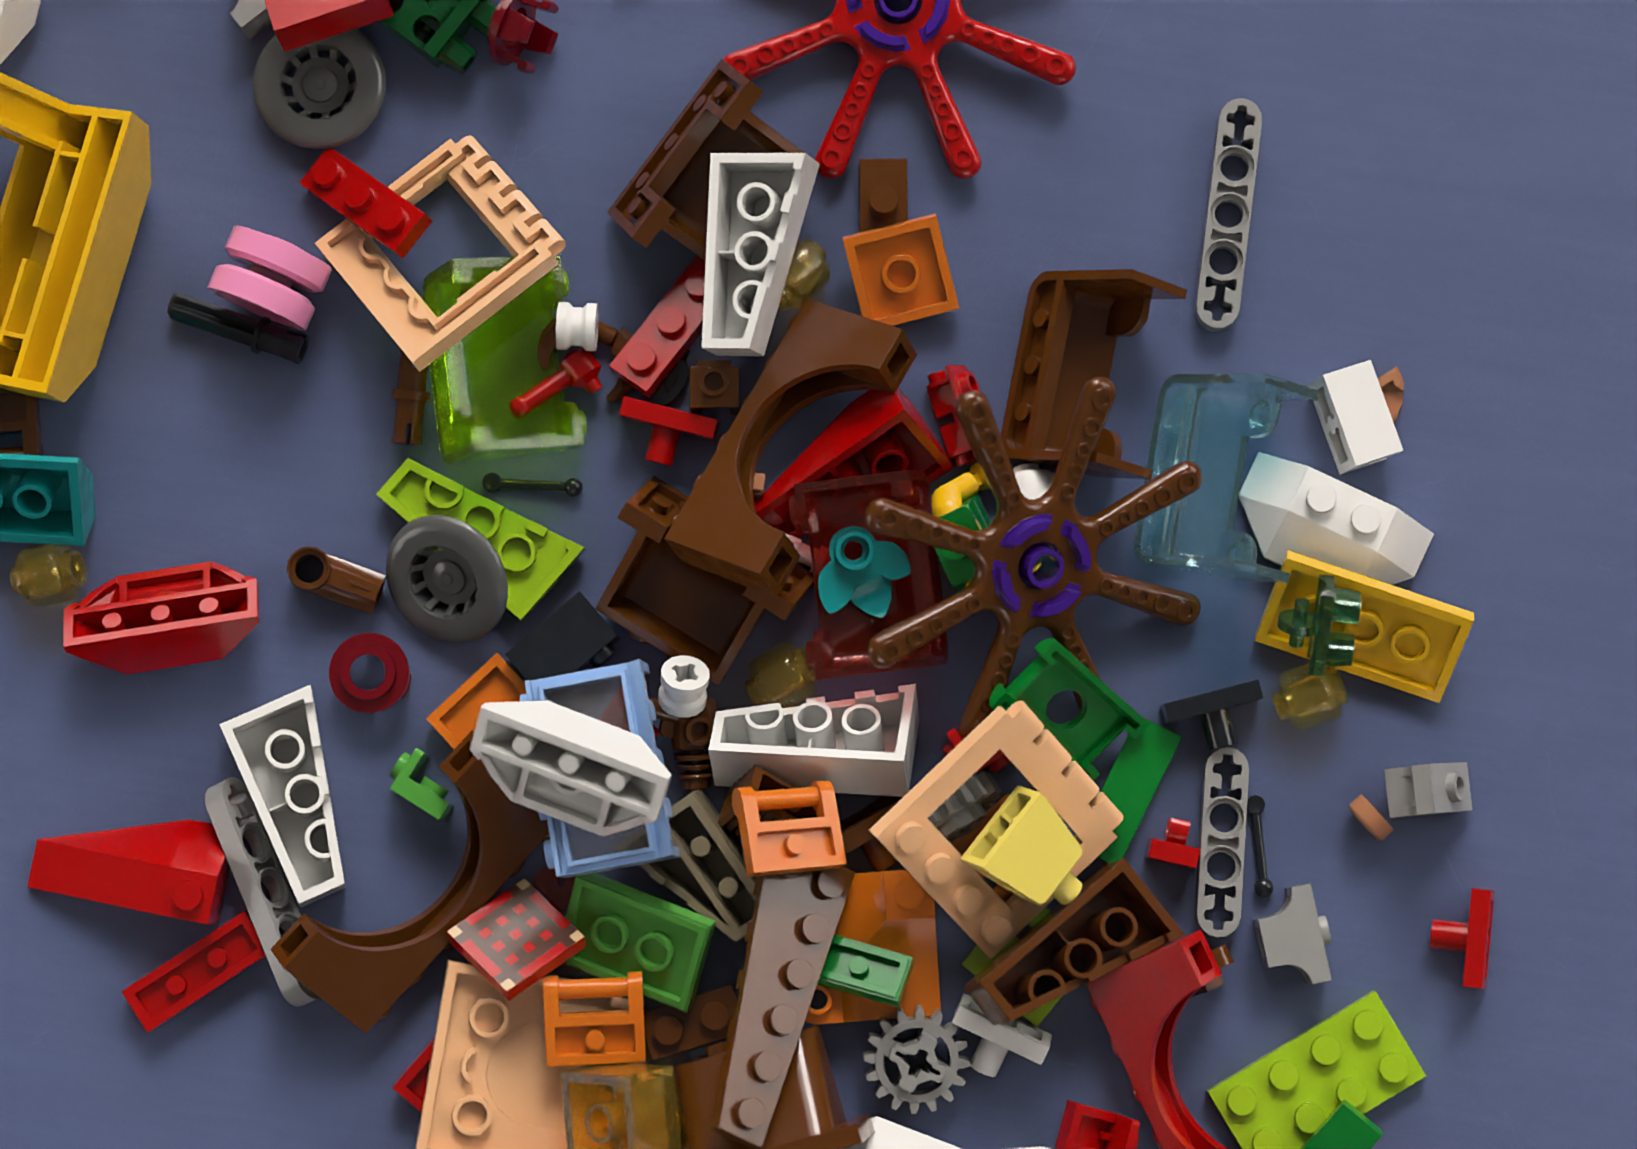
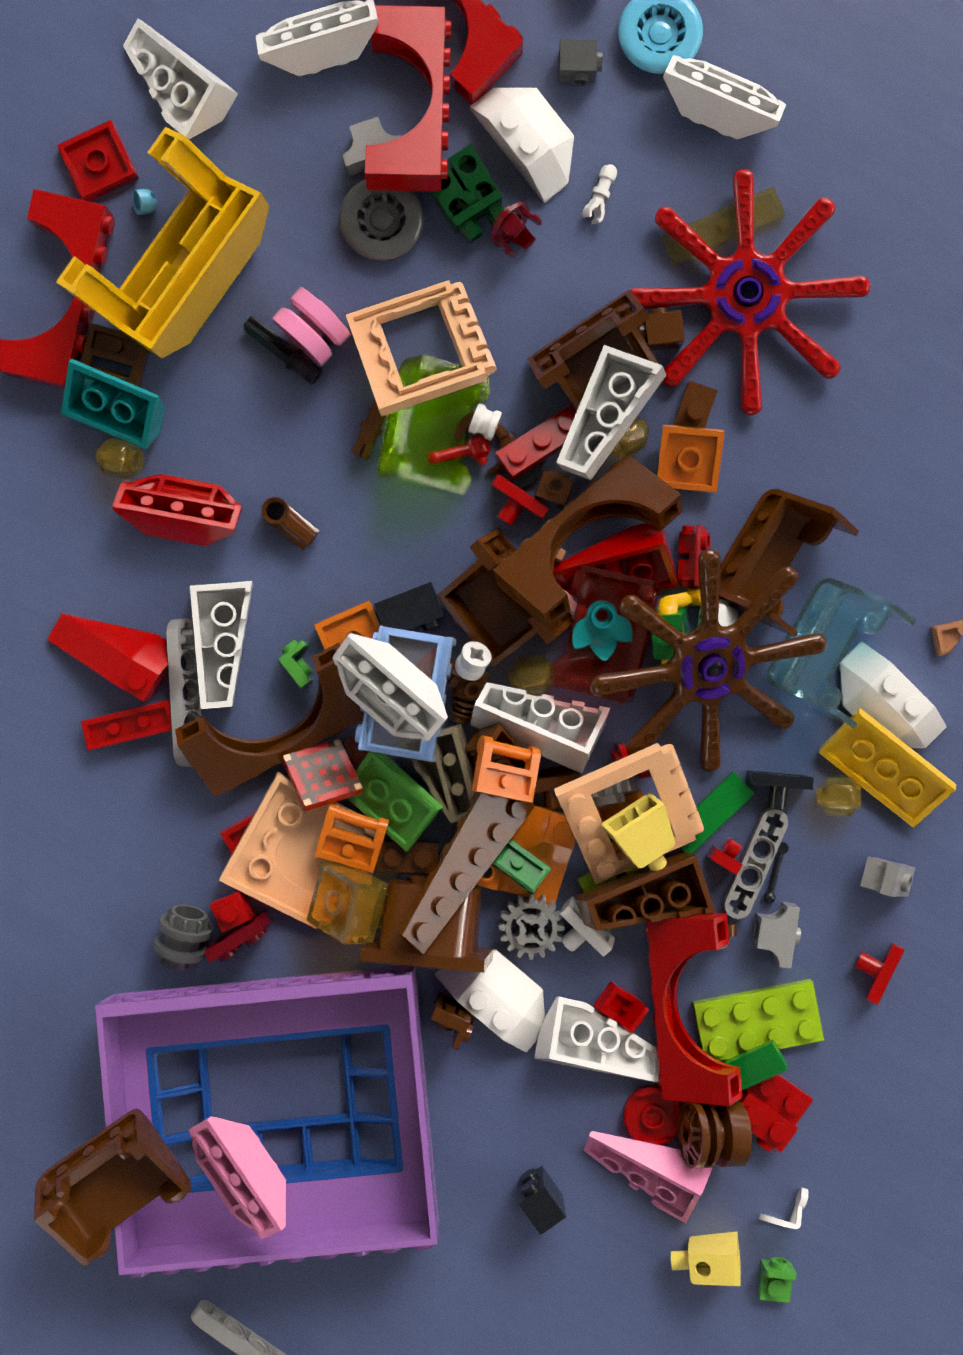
camera: 20 degrees right, 5 degrees up
red plate [299,148,433,259] -> none
dark red piece [329,633,412,713] -> none
lime wing [376,458,586,622] -> none
dark grey wheel [386,515,508,643] -> none
black hinge [482,472,583,497] -> none
green piece [989,638,1150,781] -> none
light grey beam [1194,98,1262,332] -> none
clear green hips [1277,574,1361,676] -> none
white hinge [1307,360,1404,475] -> none
nougat tile [1348,794,1394,841] -> none
none -> reddish brown brick [637,308,685,351]

